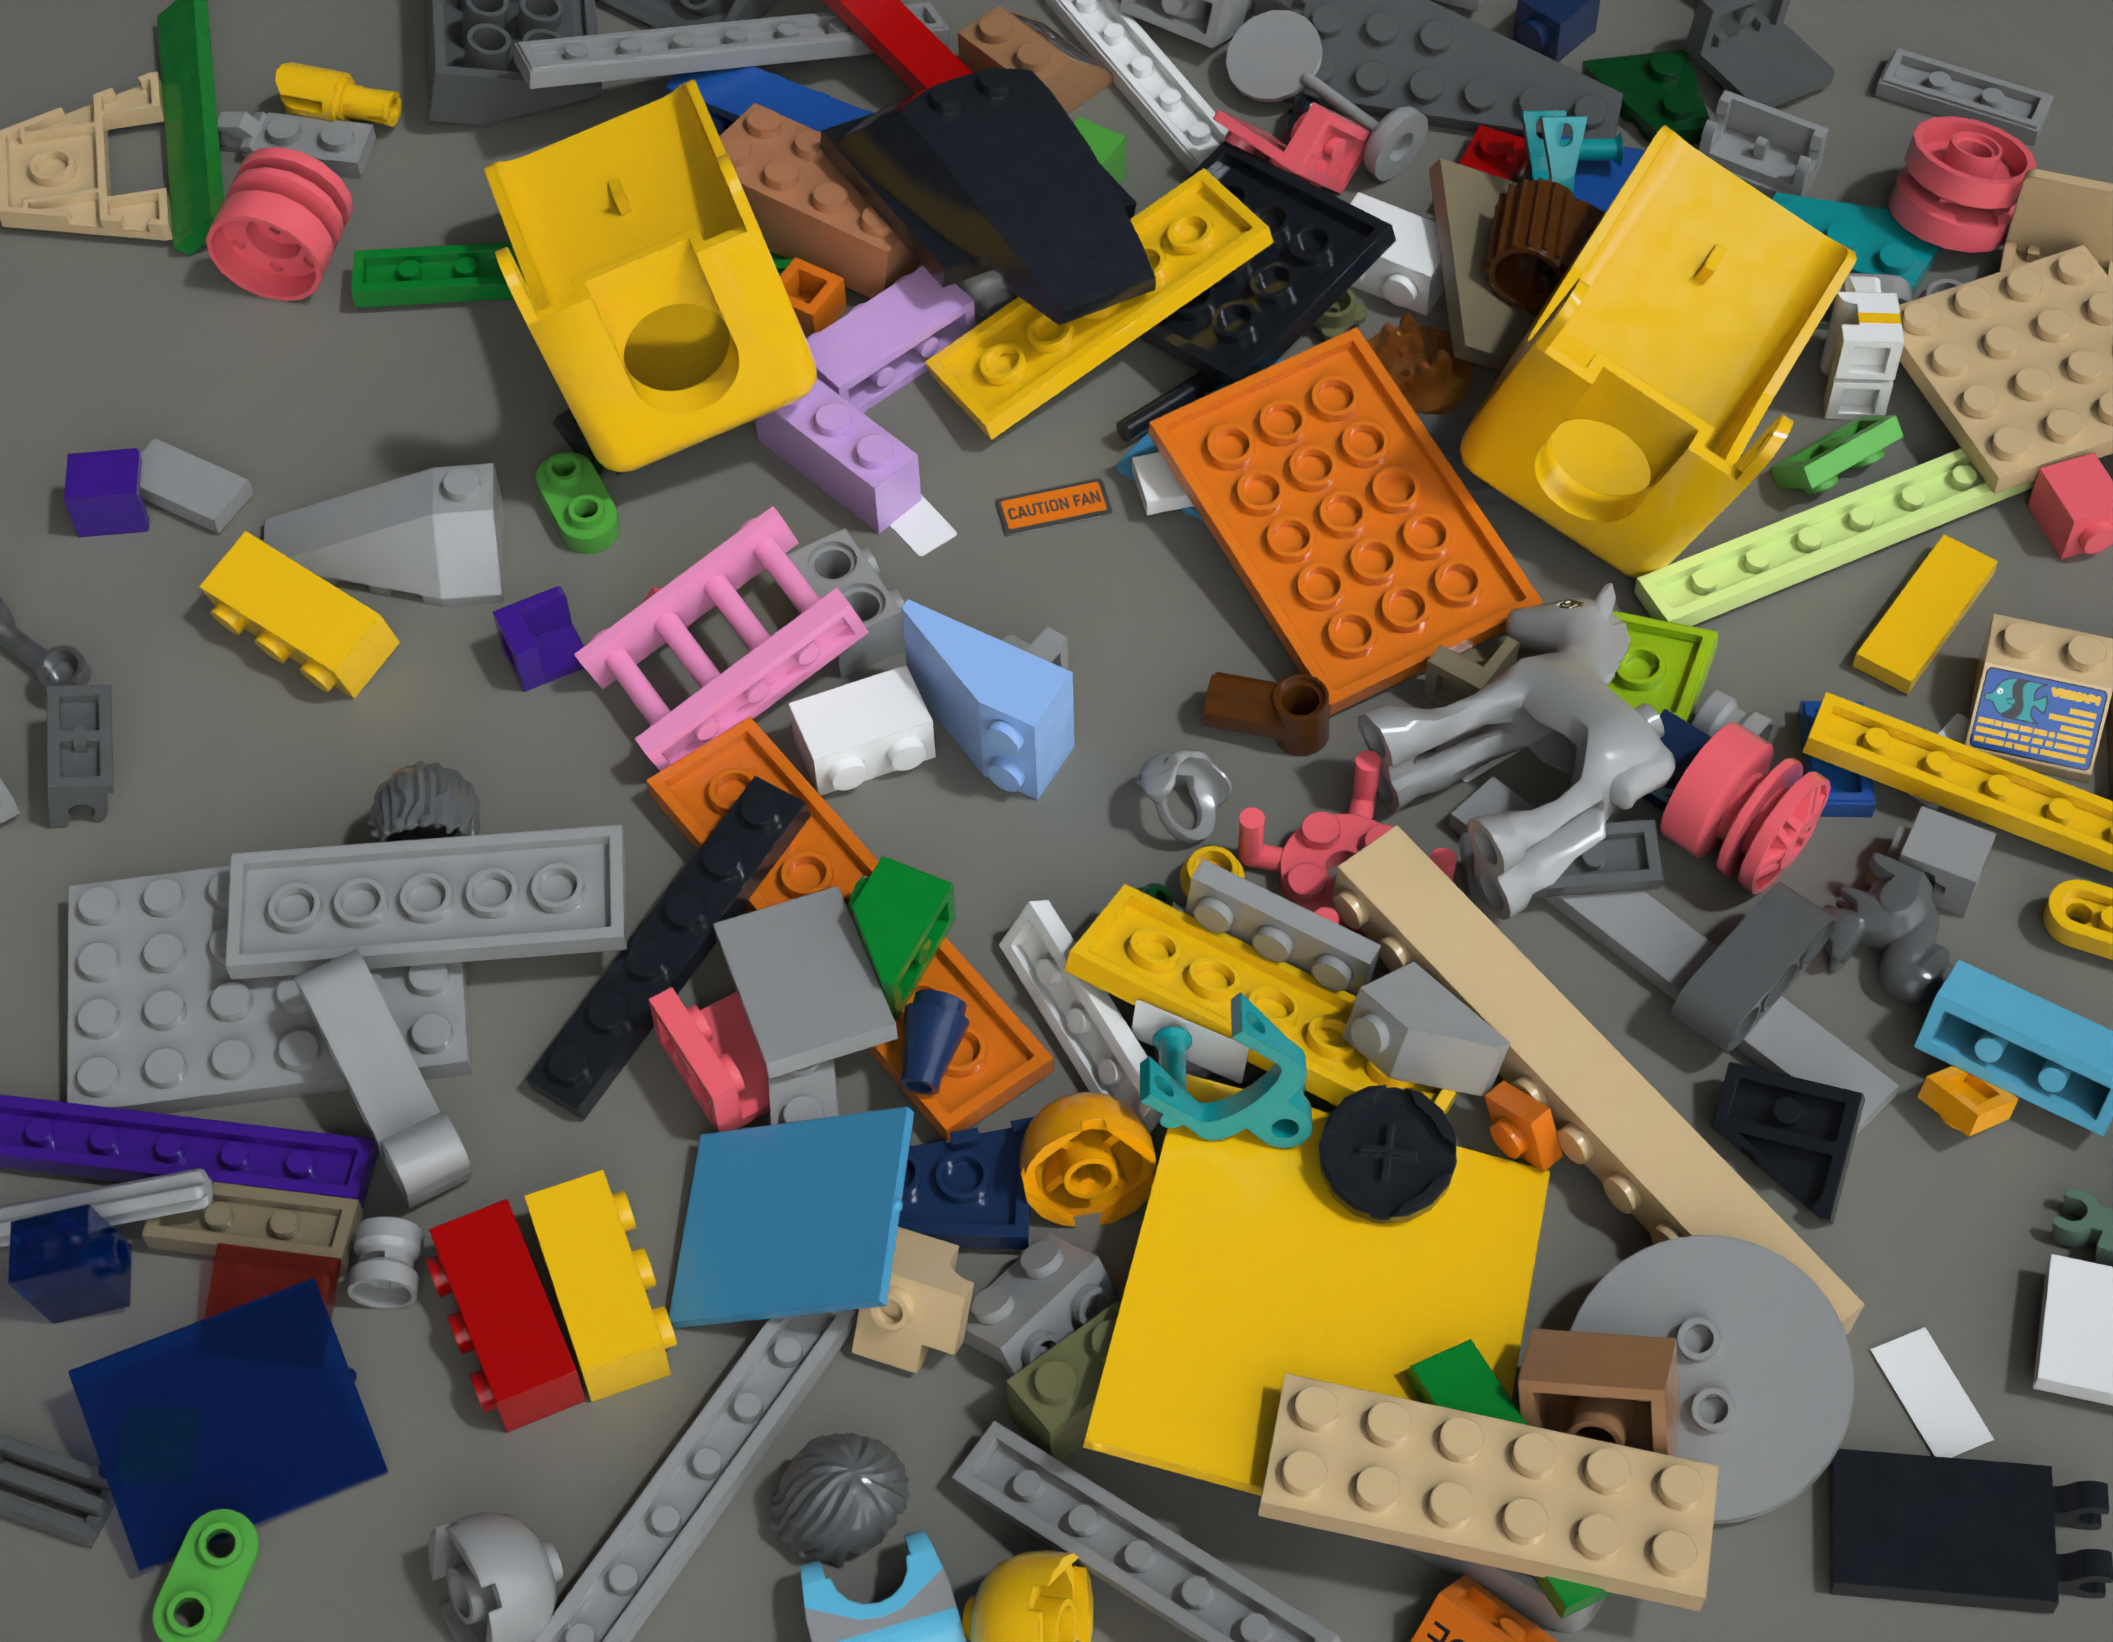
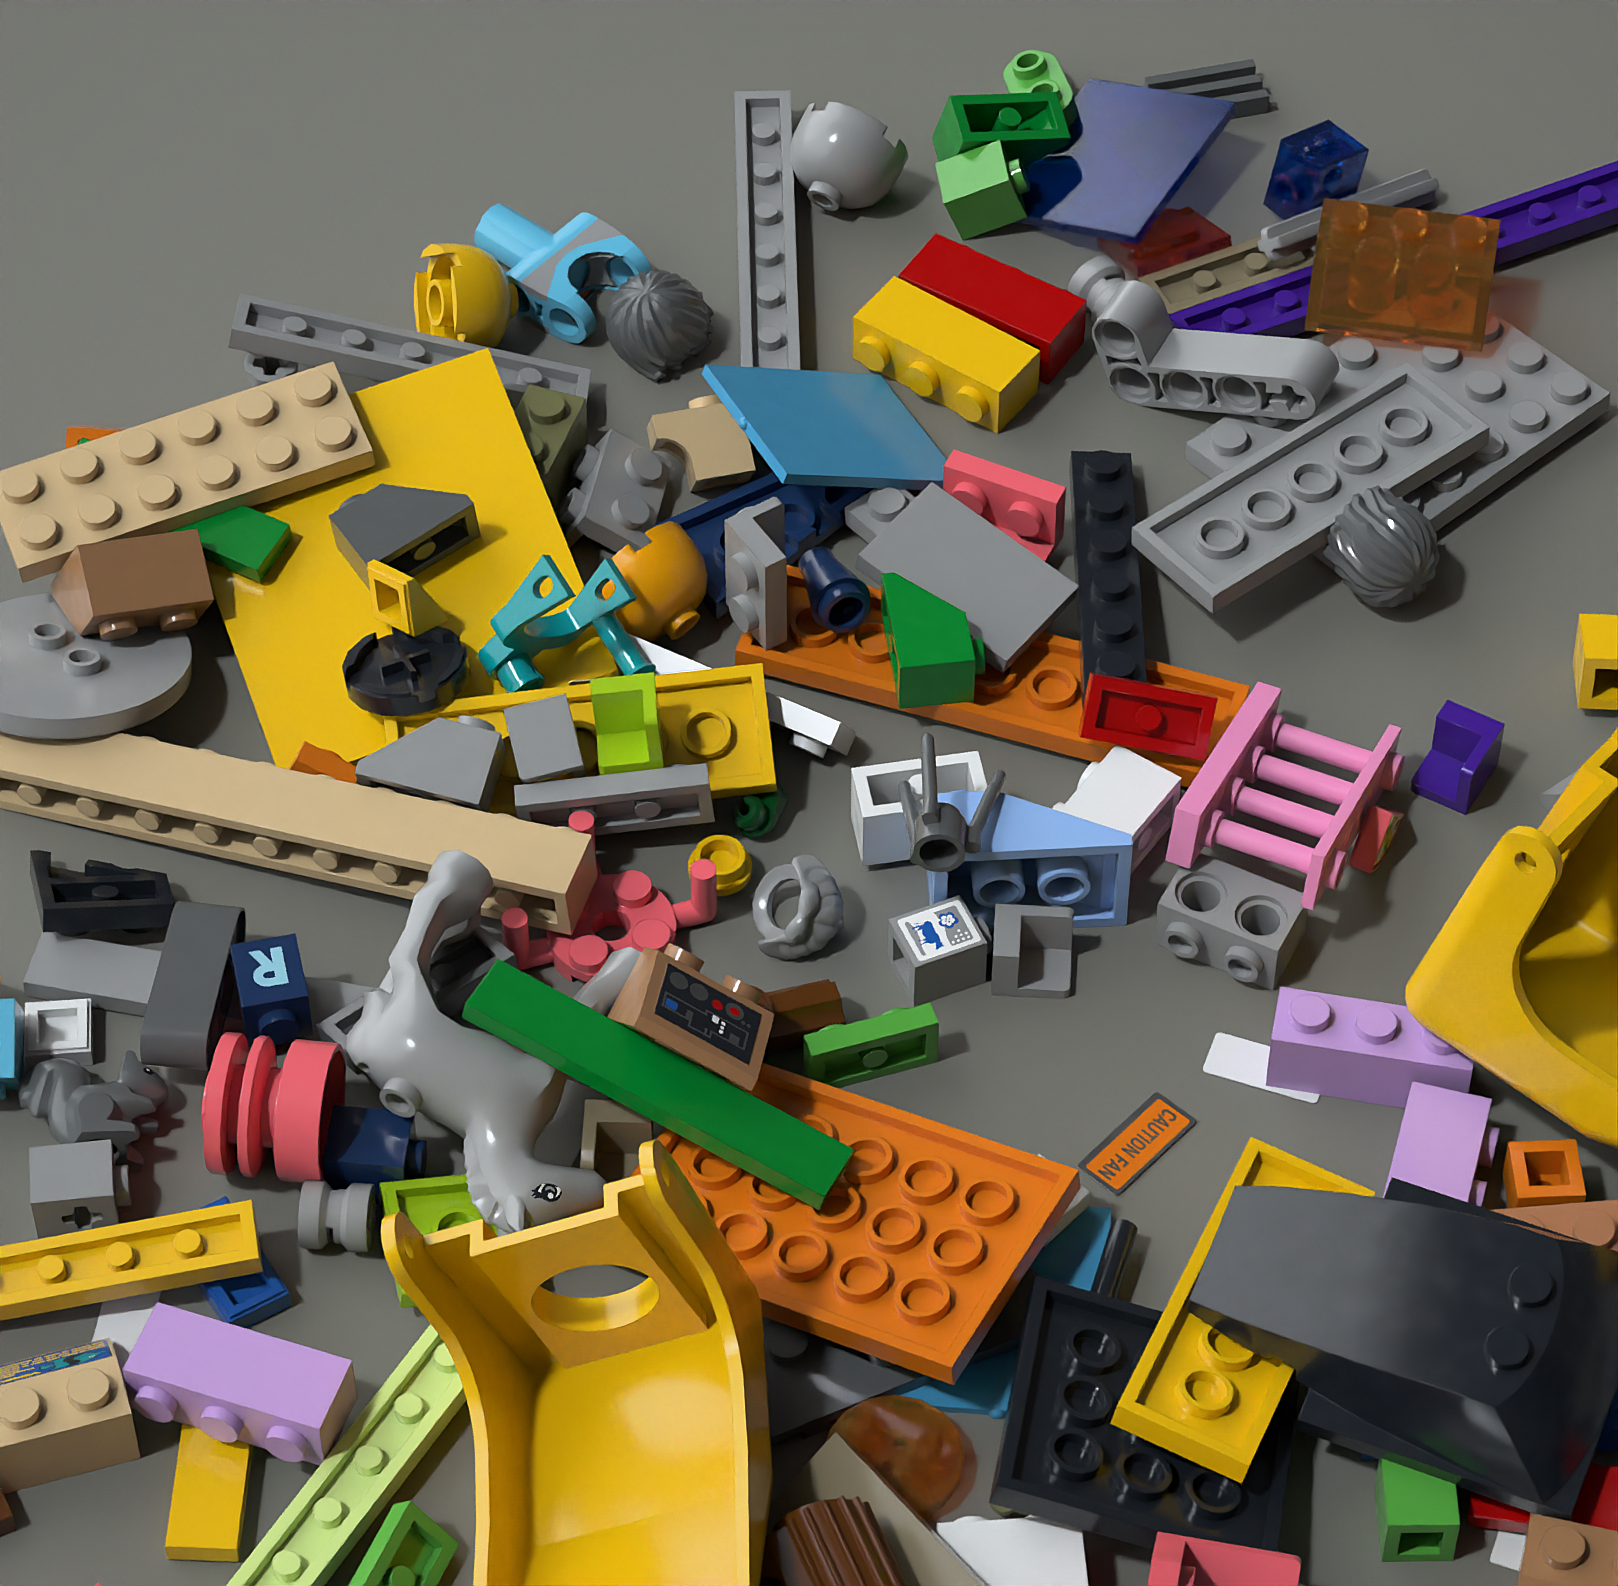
camera: 145 degrees right, 5 degrees down
none -> white tile [24,998,94,1070]
none -> lavender brick [122,1302,357,1465]
none -> dark blue brick [230,933,313,1047]
none -> dark grey slope [328,484,481,590]
none -> yellow slope [367,559,447,637]
none -> green tile [462,959,854,1210]
none -> light grey panel [503,693,587,783]
none -> lime panel [590,672,664,775]
none -> medium nougat slope [607,943,775,1091]
none -> light grey bracket [724,497,787,651]
none -> bright green plate [804,1002,939,1088]
none -> white brick [851,751,987,866]
none -> light grey brick [887,895,993,1007]
none -> dark grey plant [898,733,1006,873]
none -> green slope [932,92,1071,168]
none -> bright green brick [935,140,1030,241]
none -> red plate [1078,672,1218,760]
none -> clear orange slope [1305,198,1501,352]

